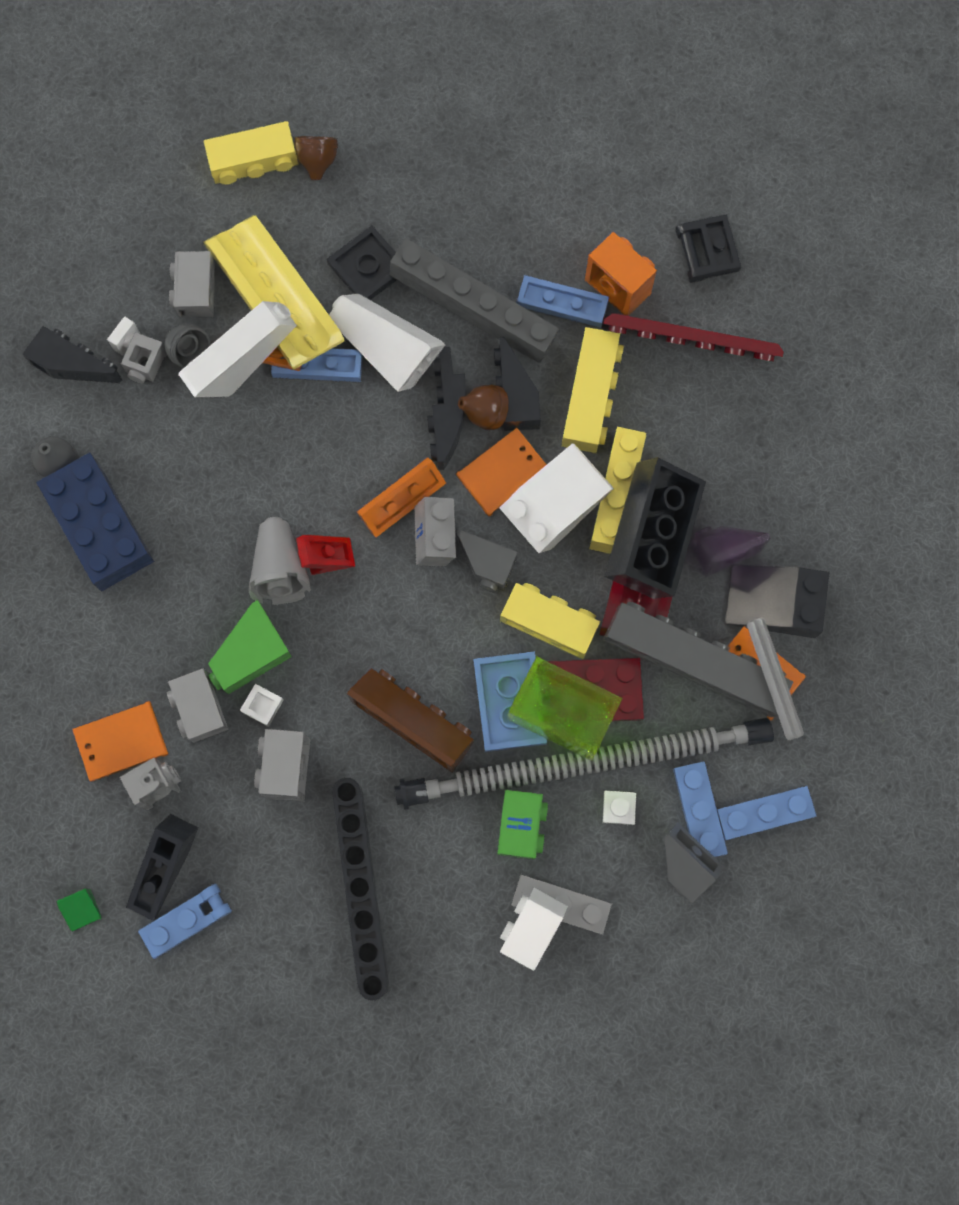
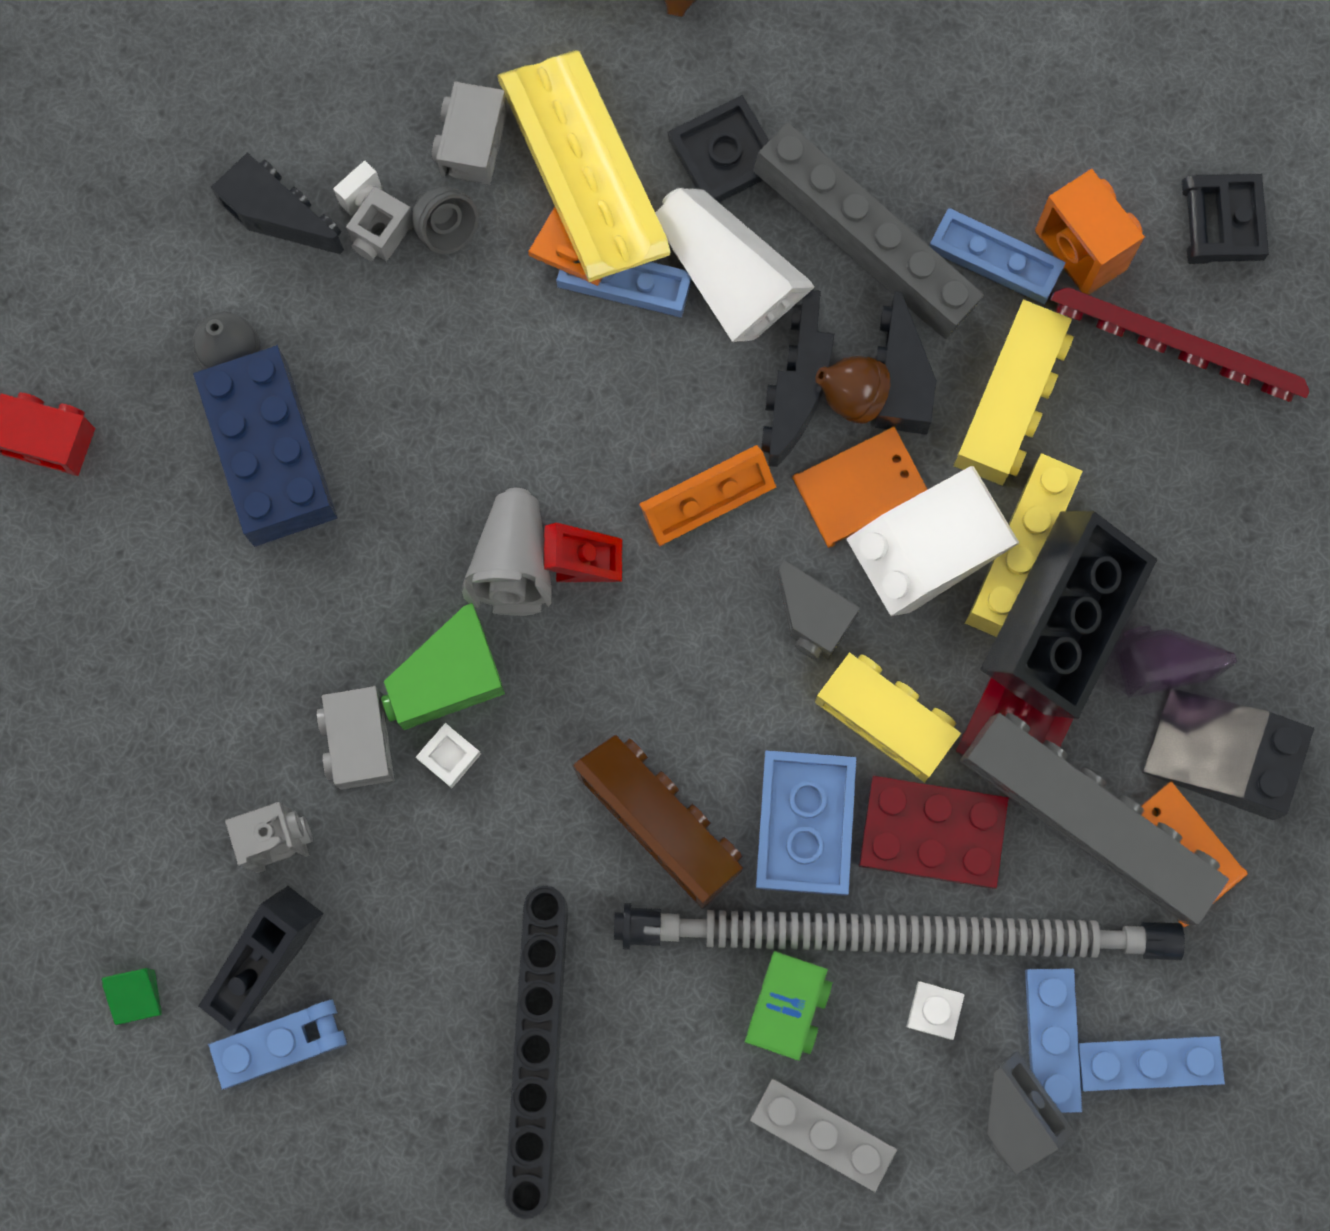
camera: 15 degrees right, 0 degrees up
orange container [72,701,168,782] -> none
white slope [178,301,297,397] -> none
light grey brick [254,729,311,802] -> none
light grey brick [414,497,456,566] -> none
white piece [500,888,568,971] -> none
clear neon green brick [507,656,622,761] -> none
light grey axle [747,618,804,740] -> none

